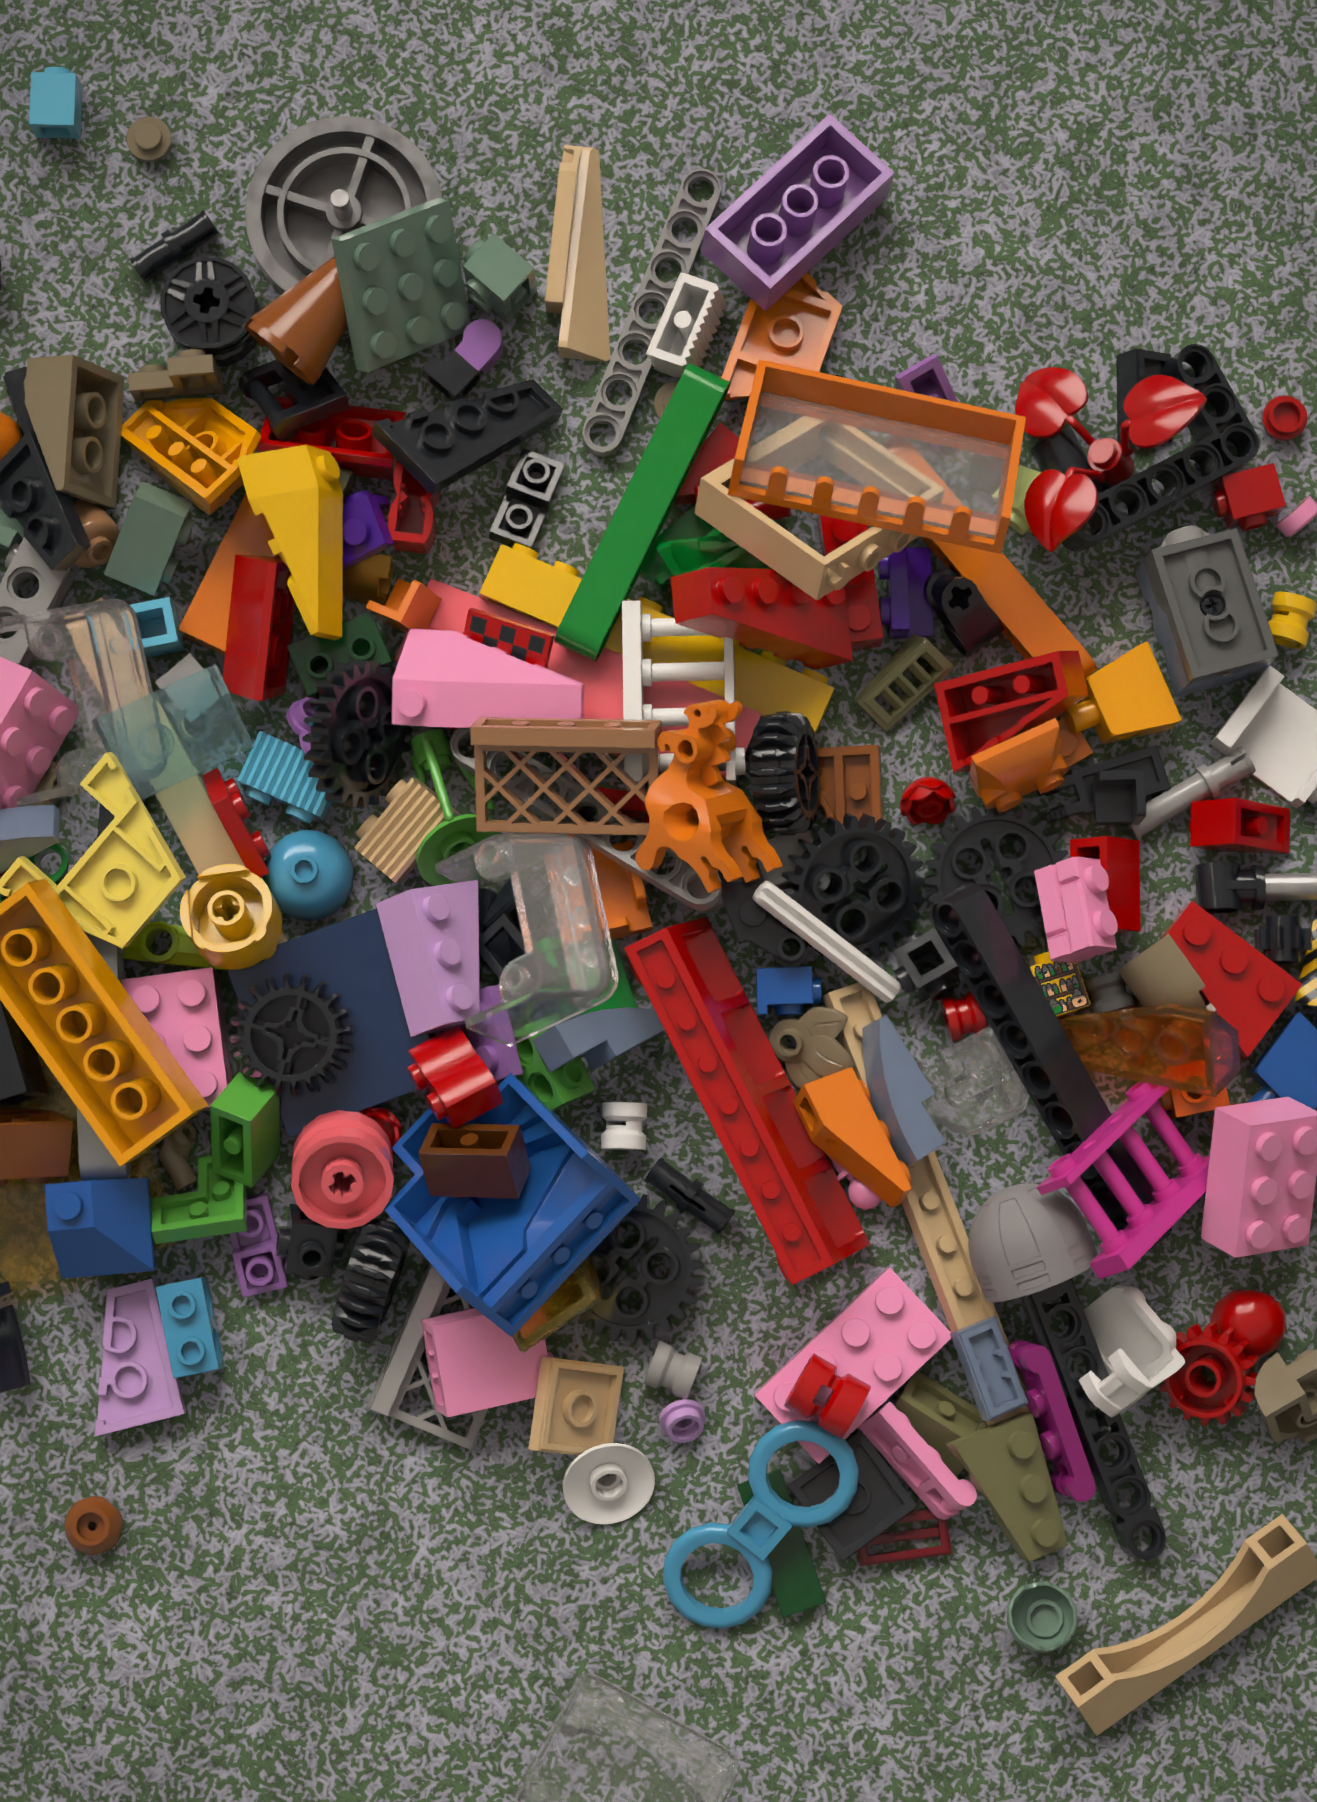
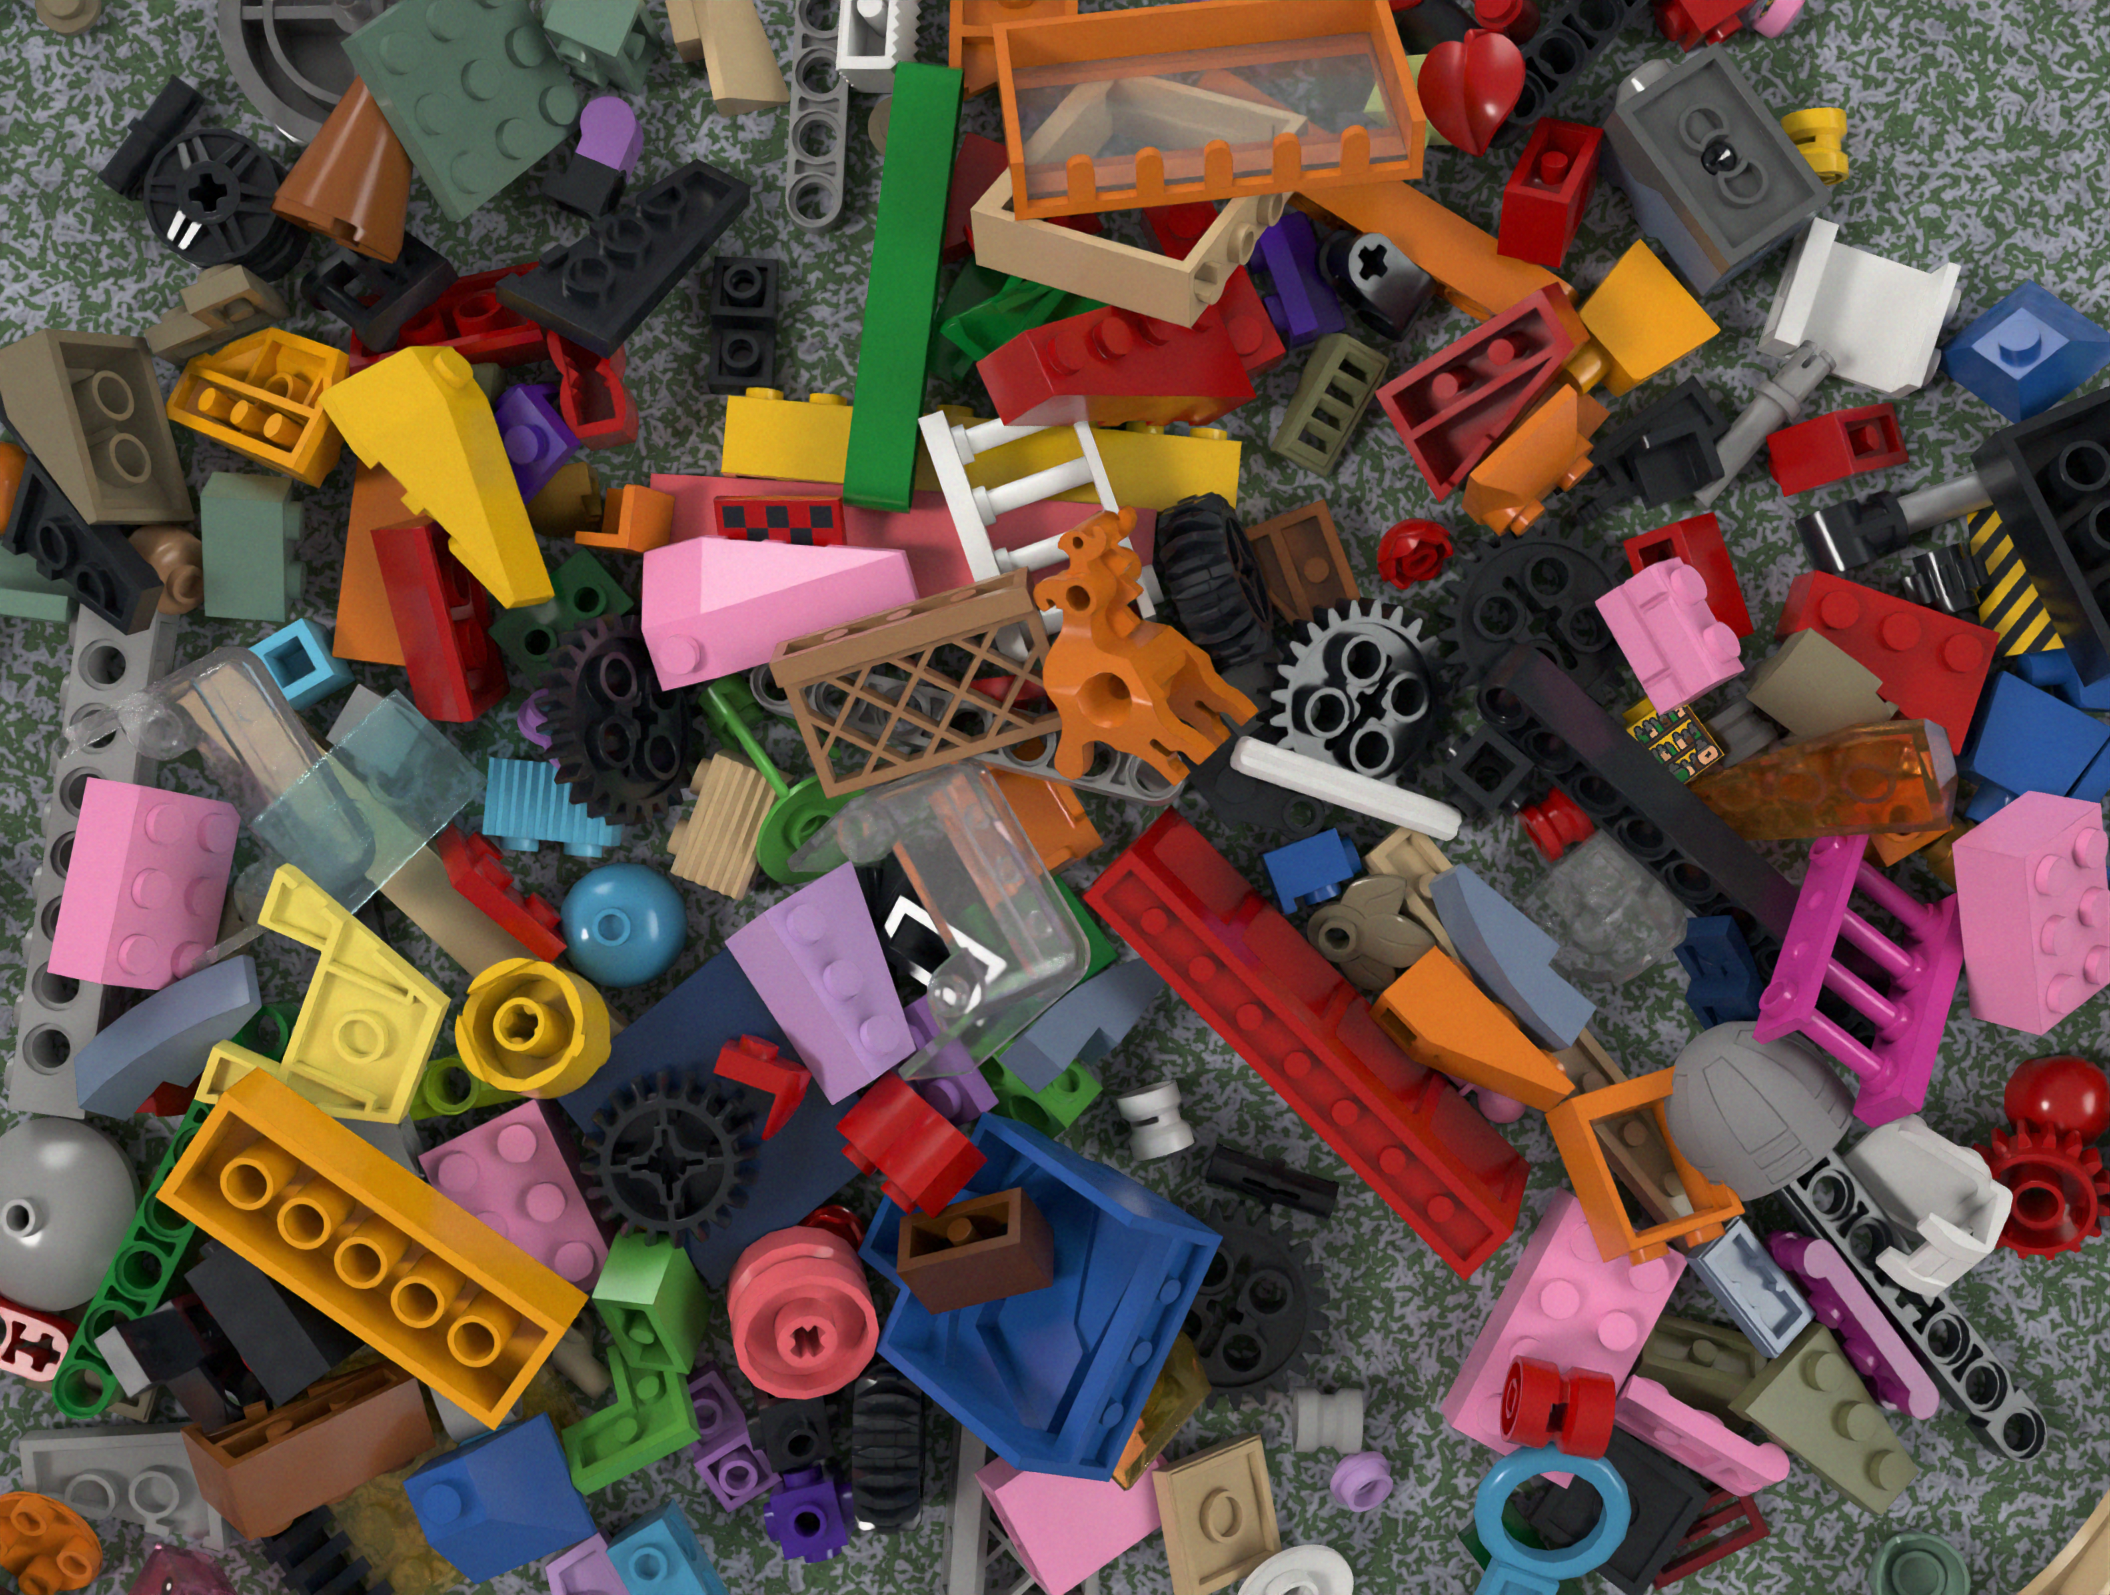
camera: 20 degrees left, 5 degrees up
none -> red plate [713,1034,812,1141]
none -> dark purple brick [763,1461,856,1563]
none -> red brick [1497,117,1604,268]
none -> orange window [1544,1065,1745,1267]
none -> dark blue slope [1665,915,1764,1031]

